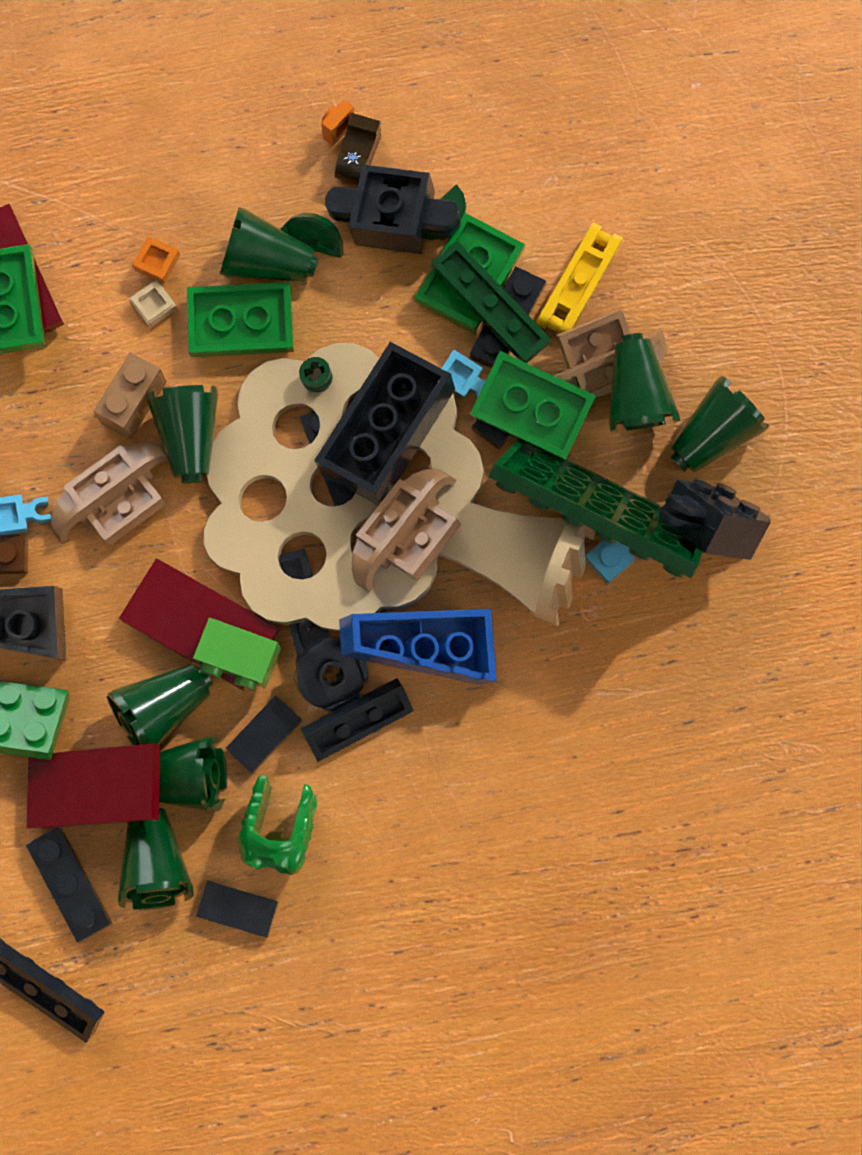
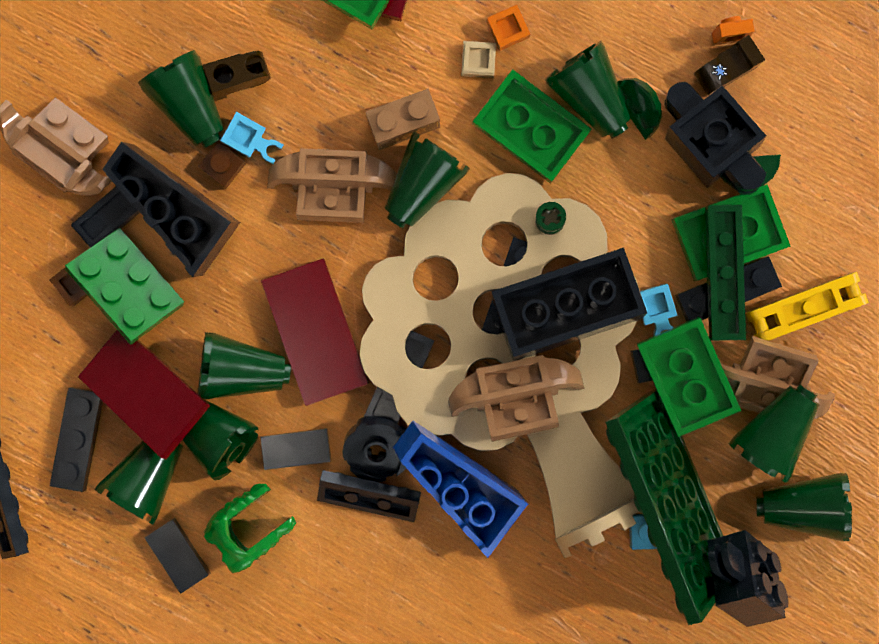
camera: 40 degrees right, 10 degrees up
bright green brick [193,617,281,691] -> none

